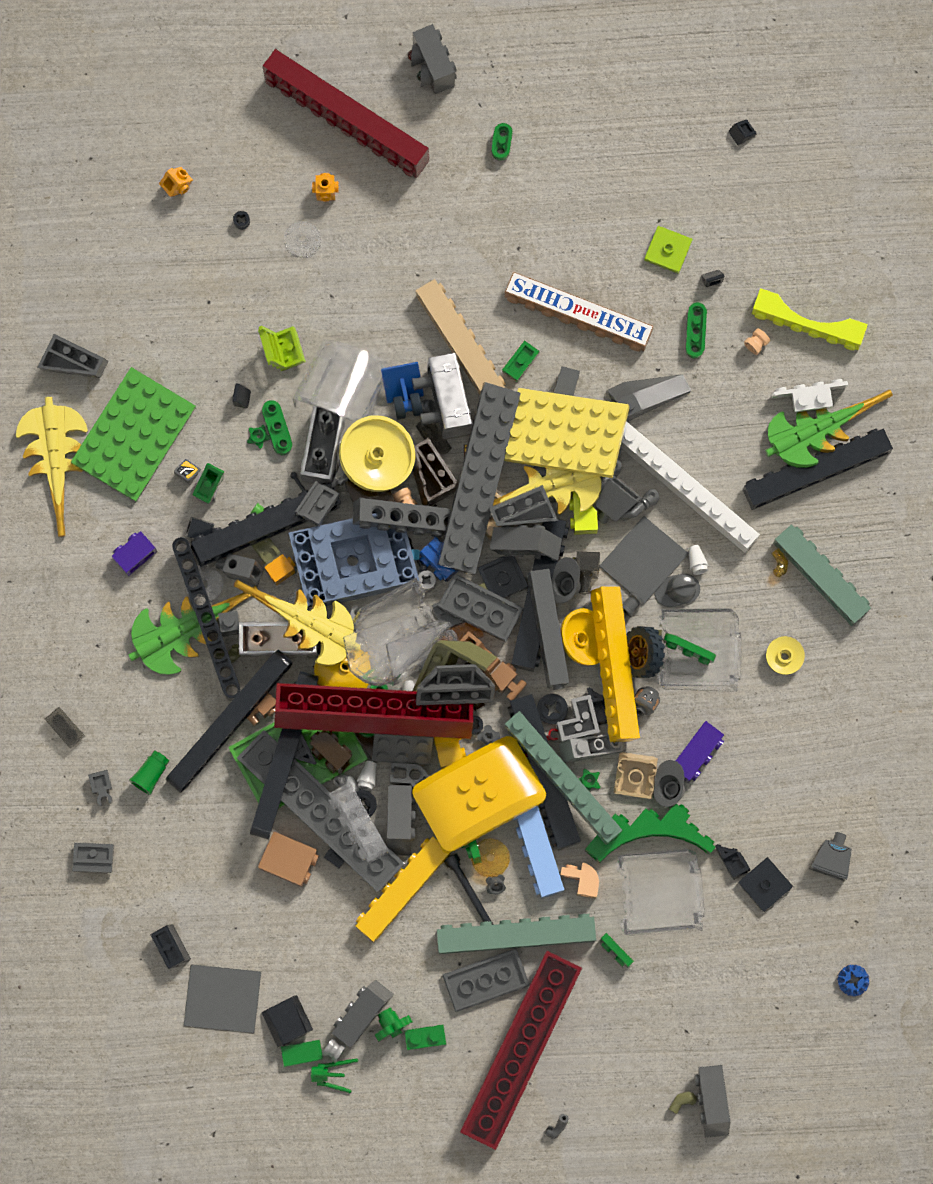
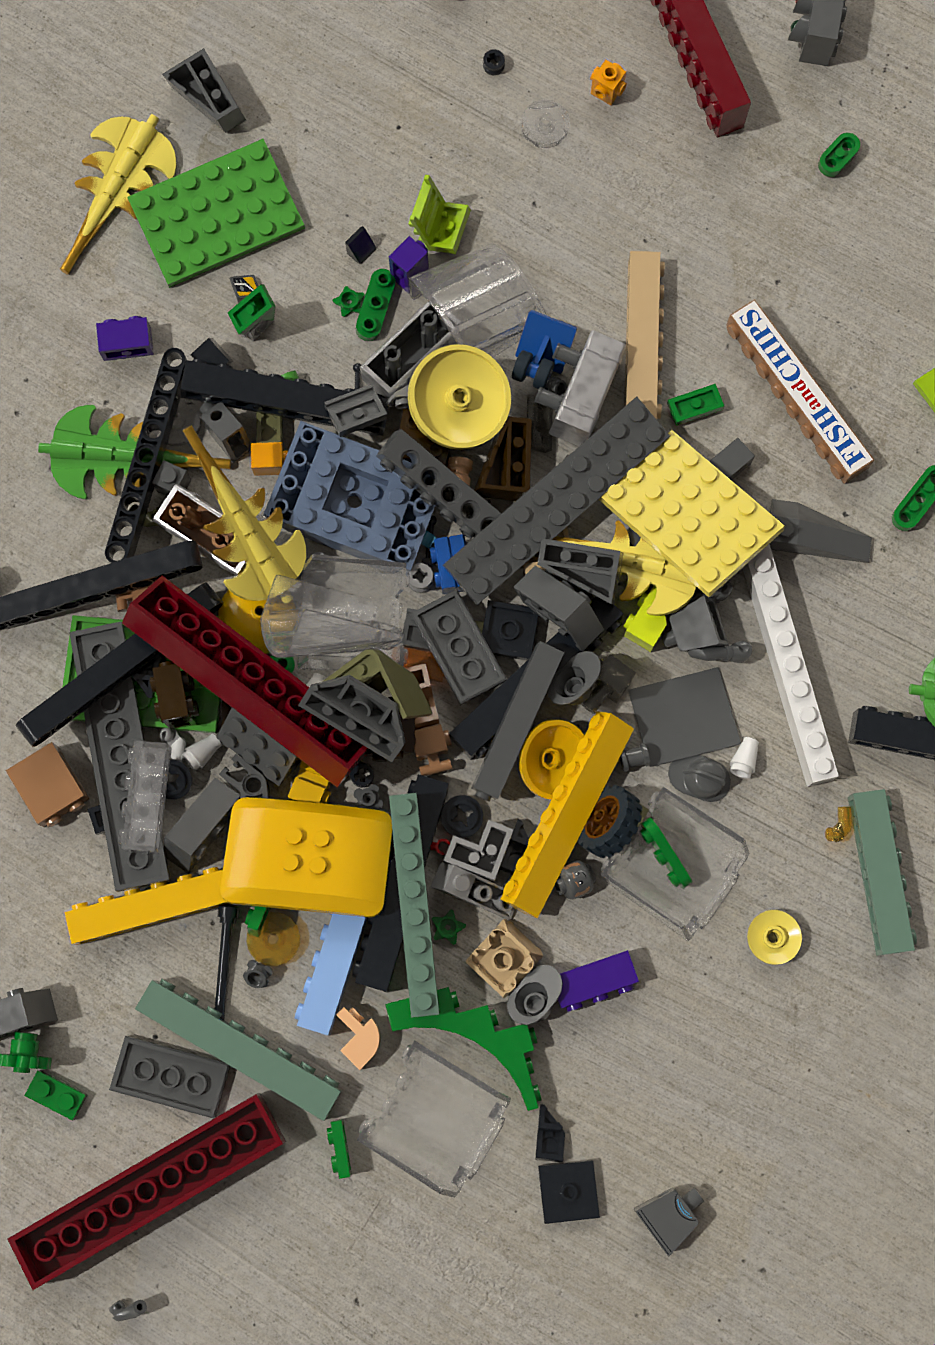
camera: 35 degrees right, 0 degrees up
none -> dark purple brick [388,236,429,294]

